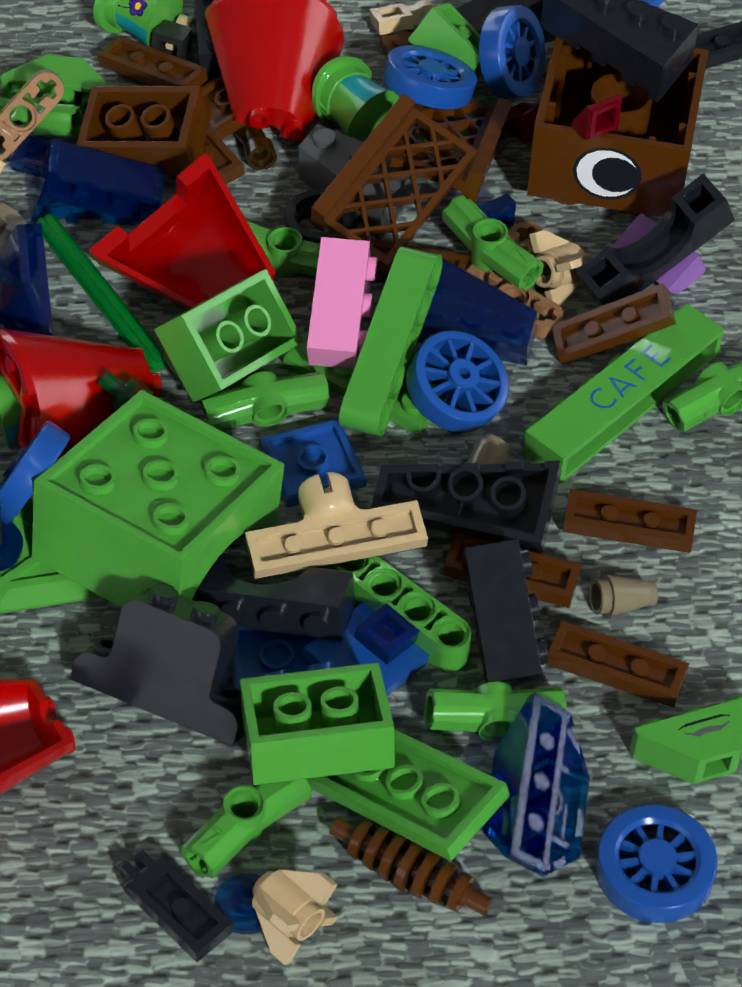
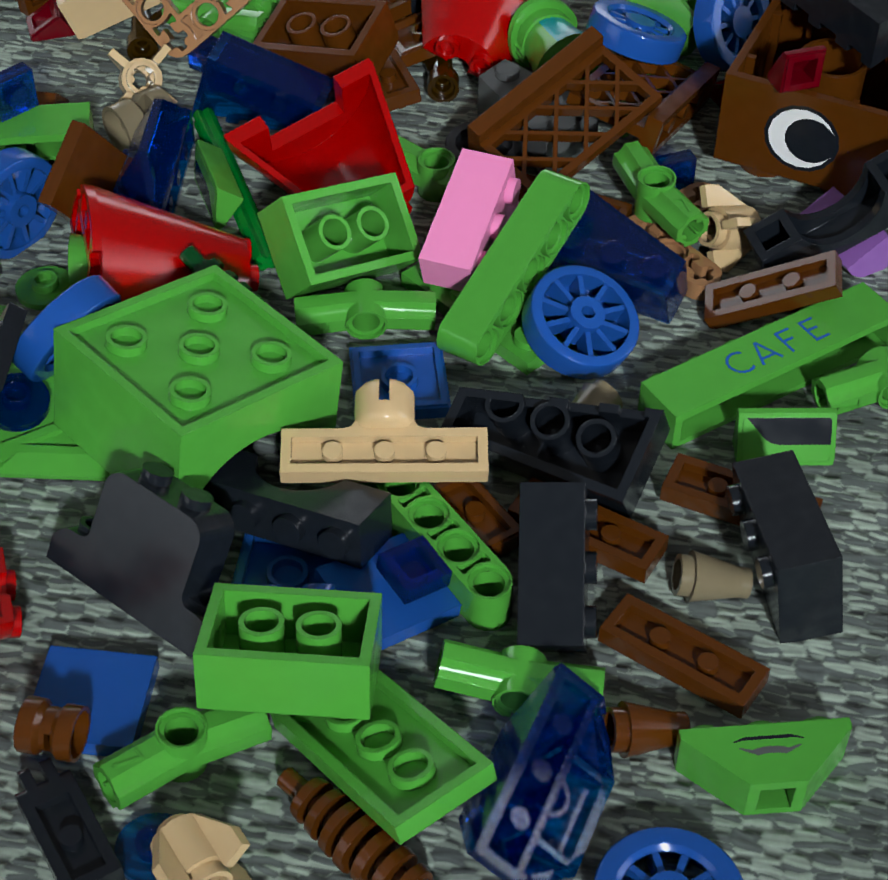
camera: 15 degrees right, 5 degrees down
none -> reddish brown wheel [13,695,91,763]
none -> blue tile [33,645,160,756]
none -> bright green slope [194,139,244,229]
none -> reddish brown plate [432,482,519,557]
none -> reddish brown cone [602,701,691,758]
none -> black wedge [726,450,843,644]
none -> bright green slope [732,408,838,465]

